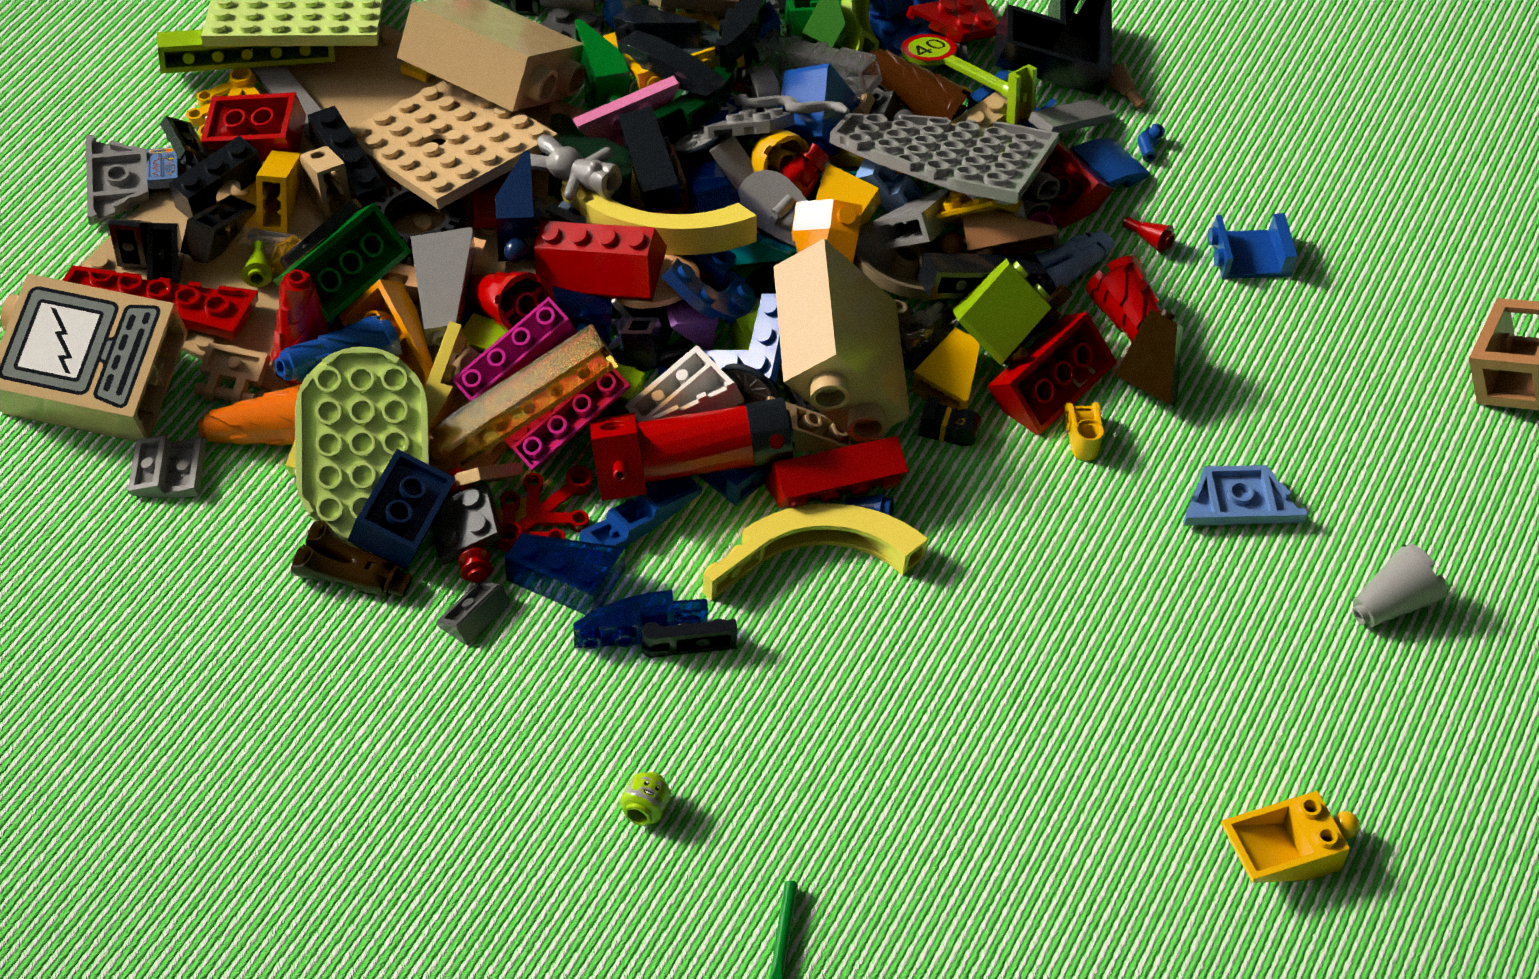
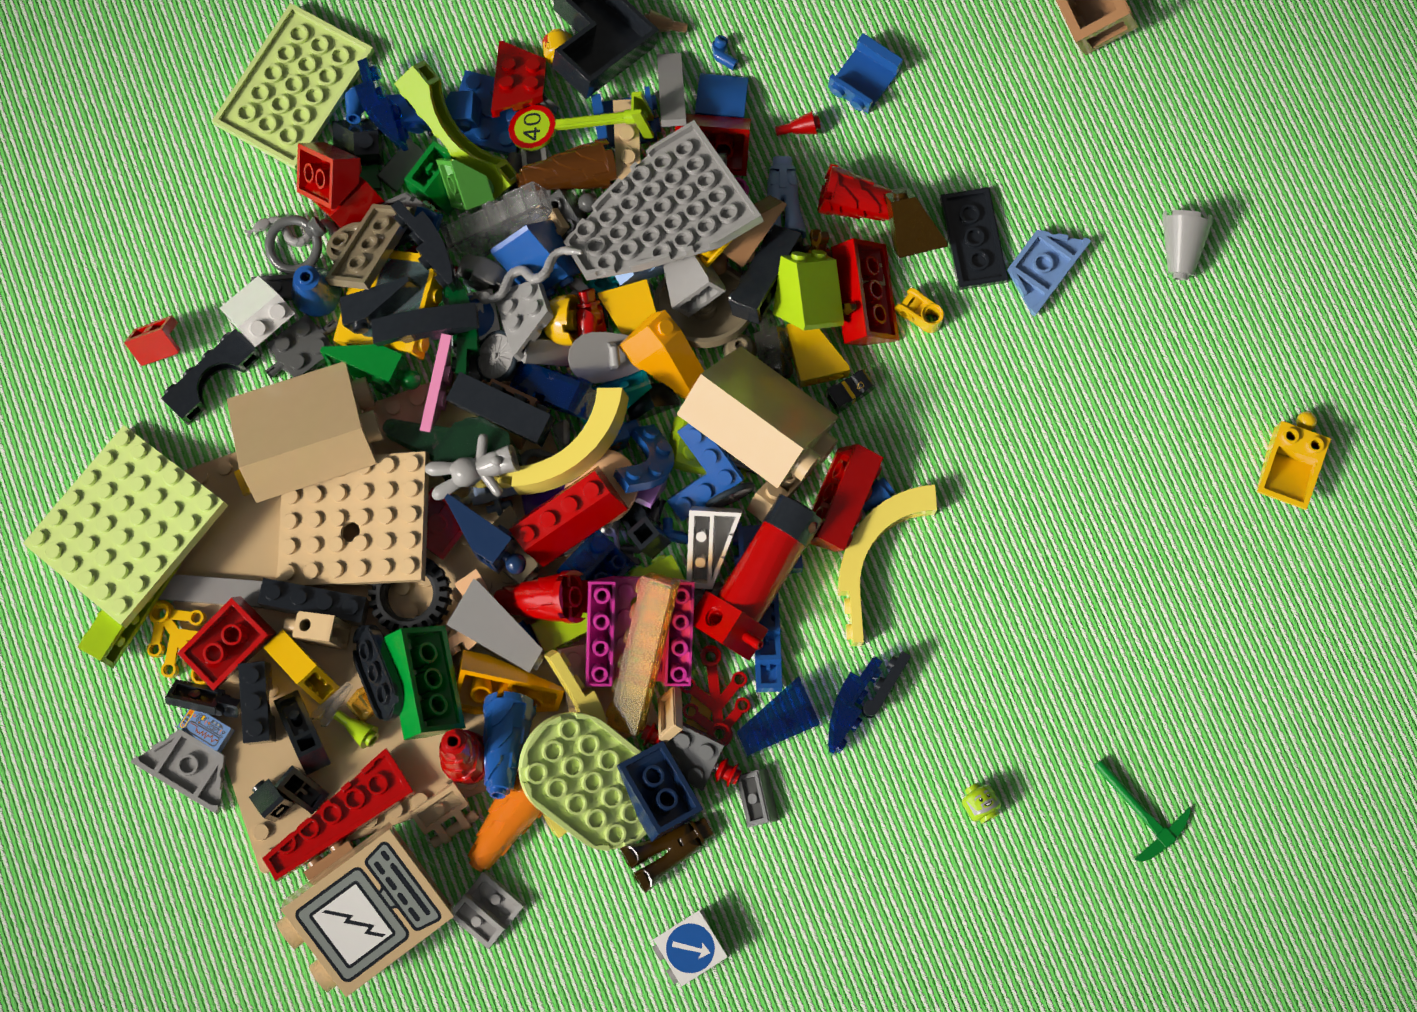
camera: 45 degrees left, 25 degrees up
none -> piece [652,911,727,986]
none -> black tile [940,187,1008,290]

